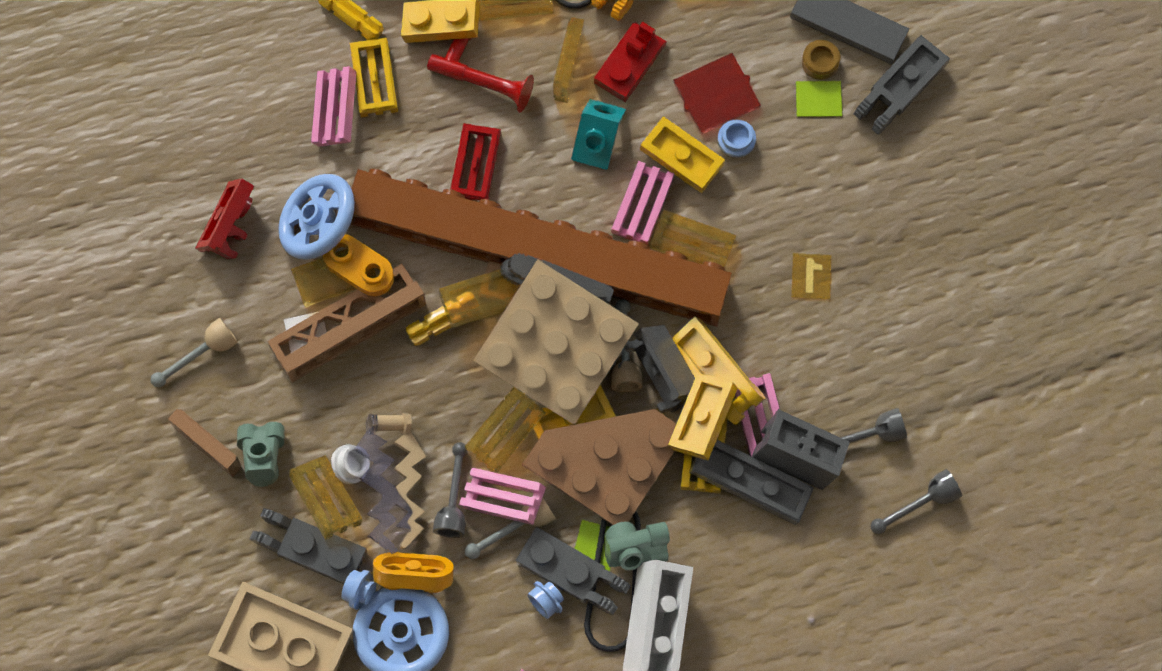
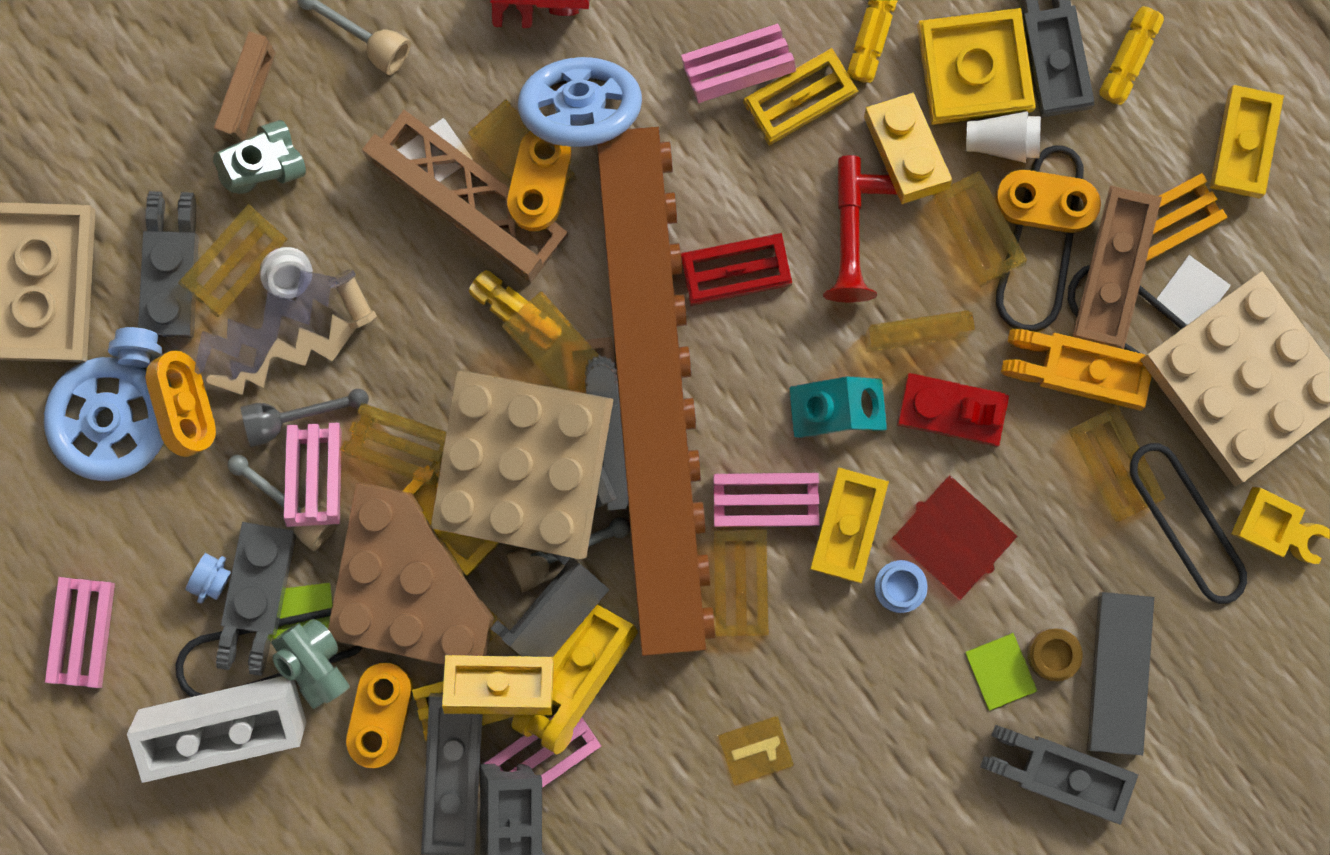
camera: 65 degrees right, 10 degrees up
none -> light orange plate [346,663,413,768]

